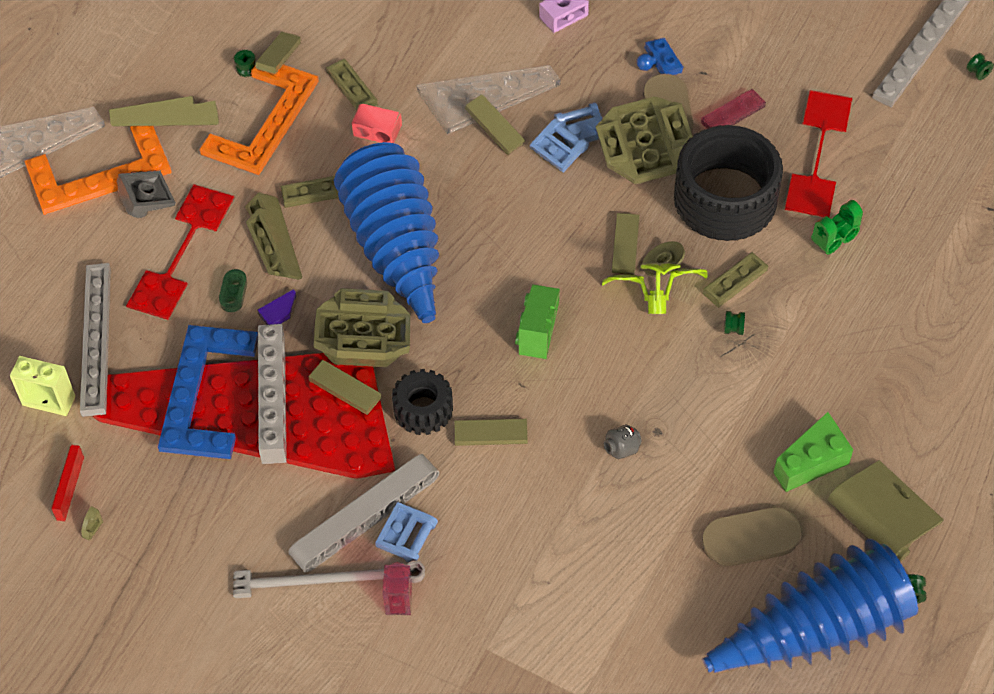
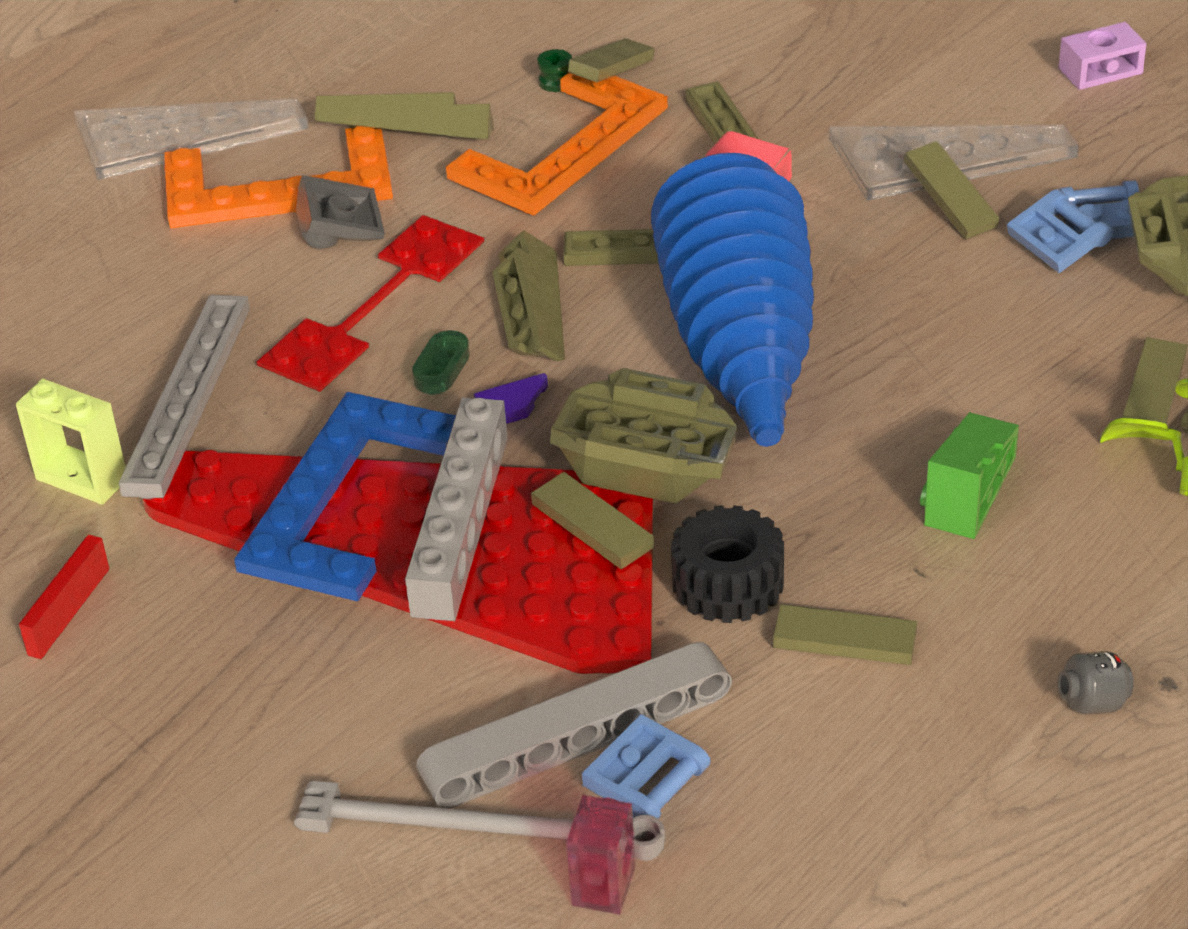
camera: 15 degrees right, 15 degrees down
olive tile [81,506,103,541] -> none

